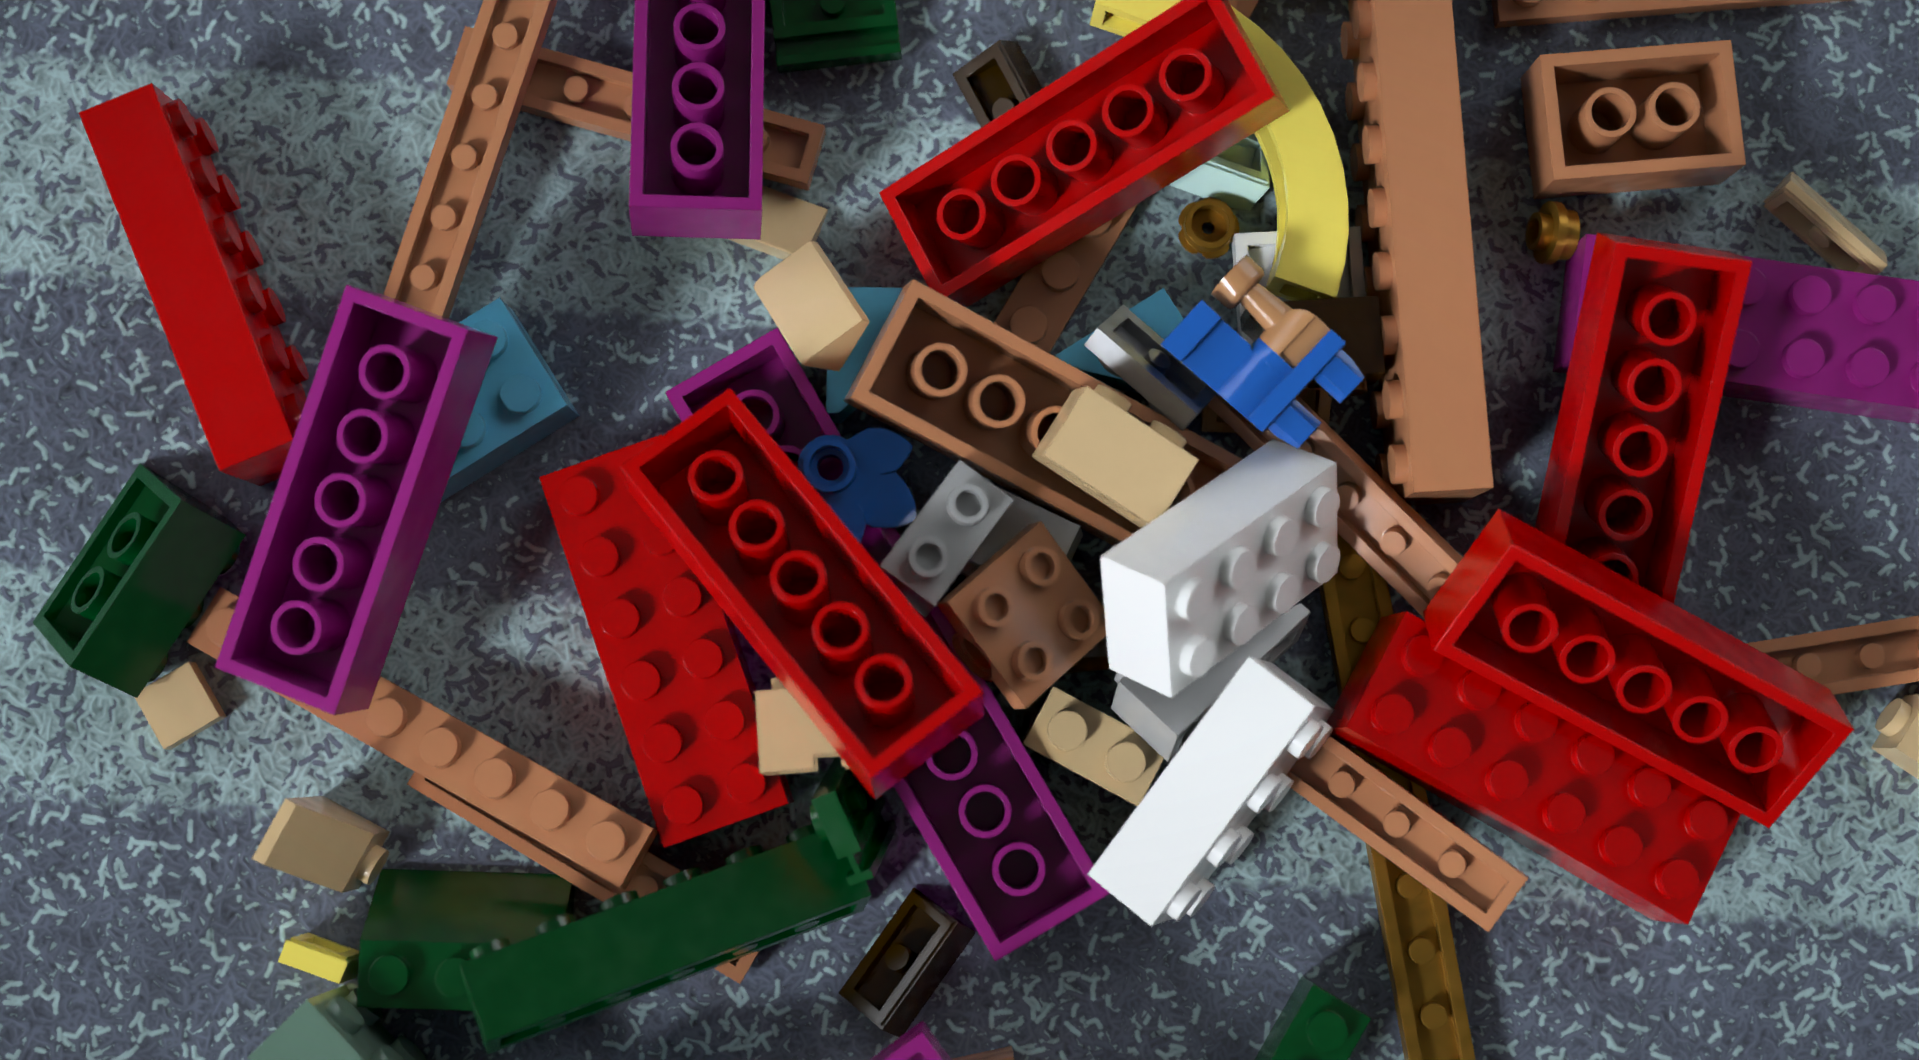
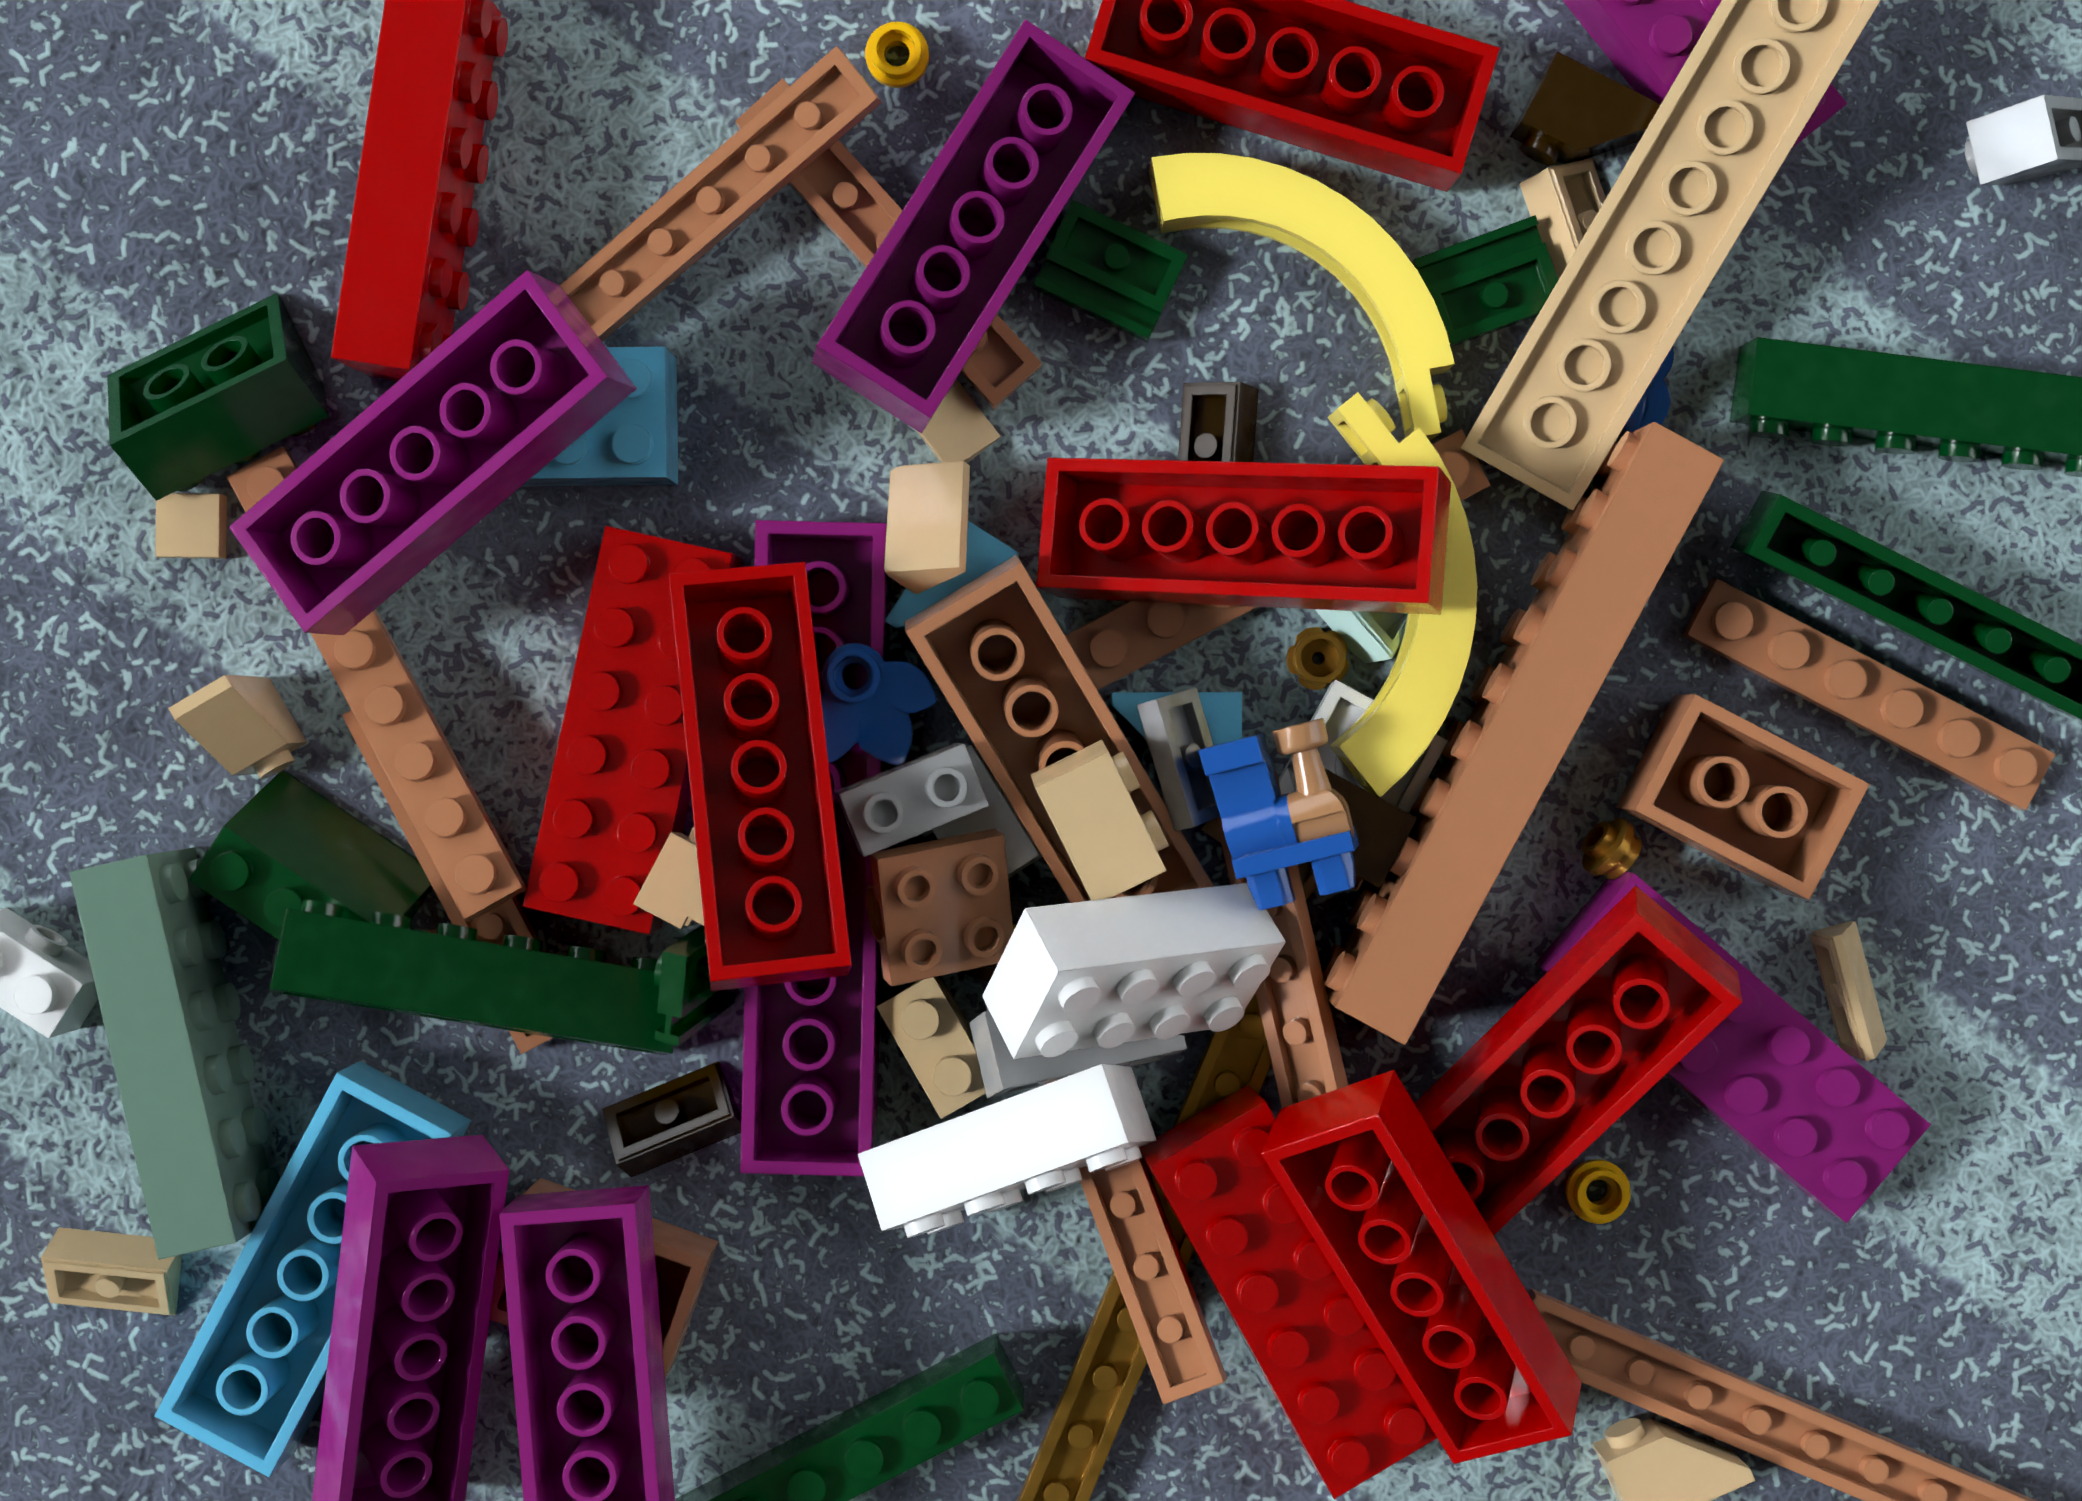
camera: 30 degrees right, 5 degrees up
light yellow tile [278,933,359,984] -> none
none -> yellow plate [1565,1159,1631,1224]

